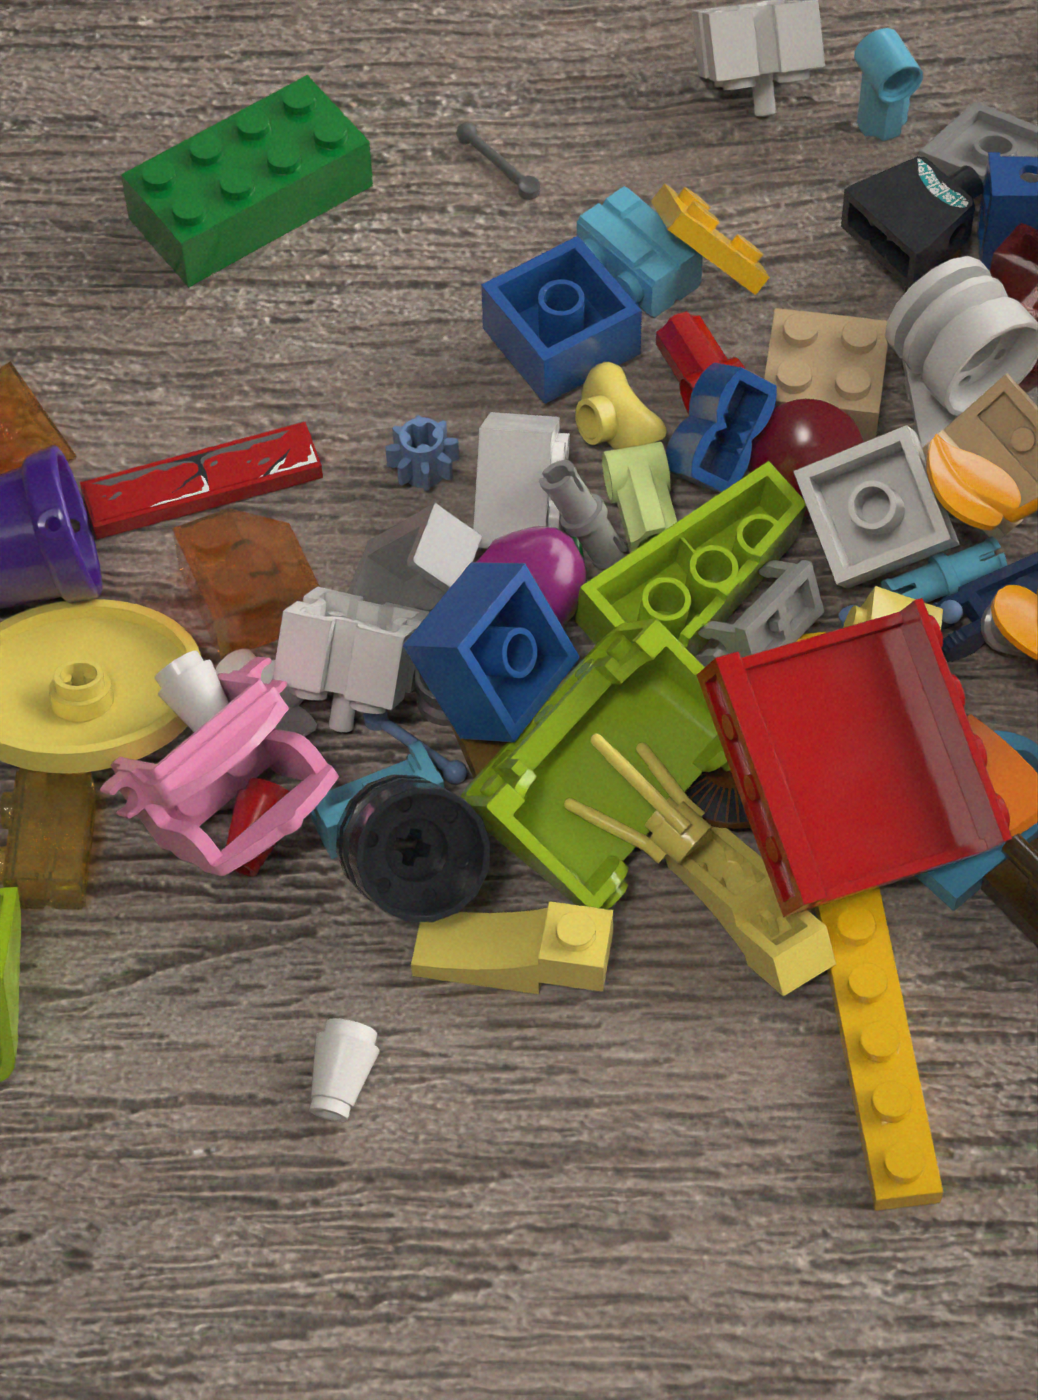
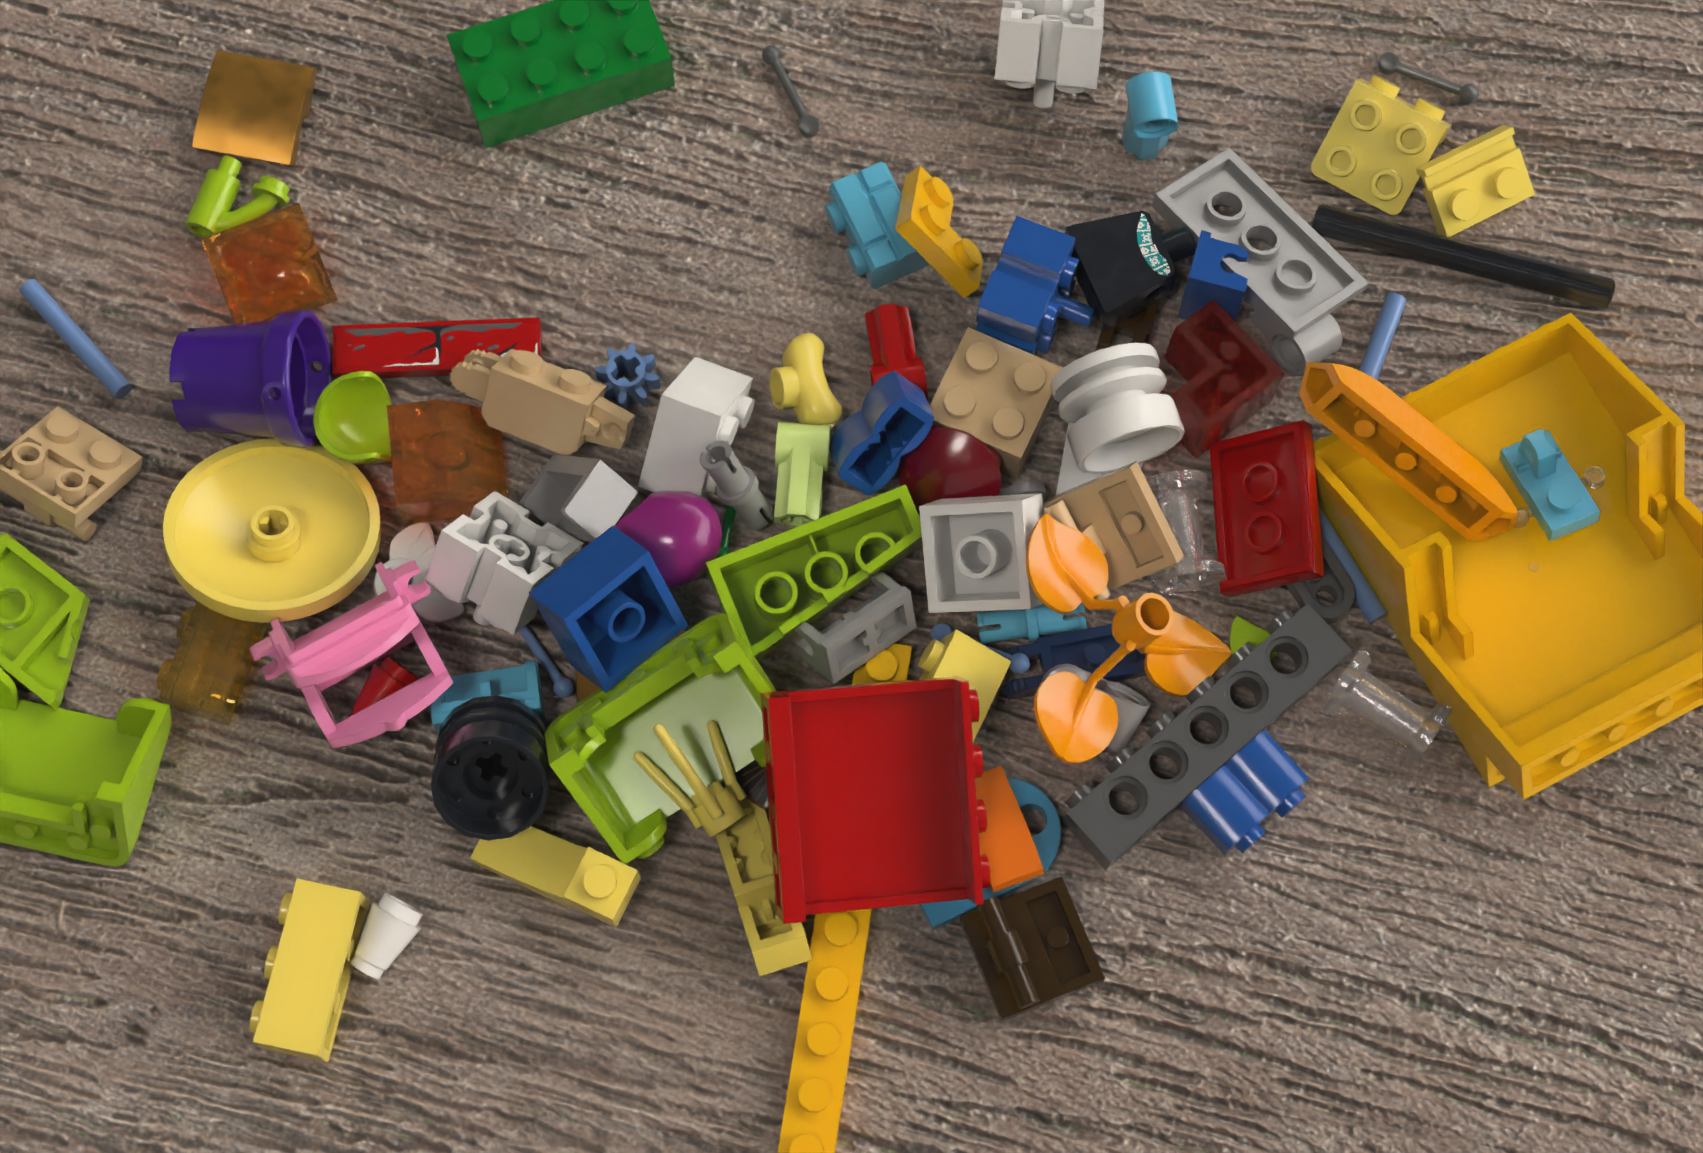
camera: 15 degrees right, 15 degrees up
white cone [155,650,229,732] -> none
blue brick [481,236,642,404] -> none
none -> light yellow brick [249,878,370,1063]
none -> lime helmet [313,371,397,465]
none -> tan hinge [449,349,635,455]
none -> blue brick [975,216,1095,356]

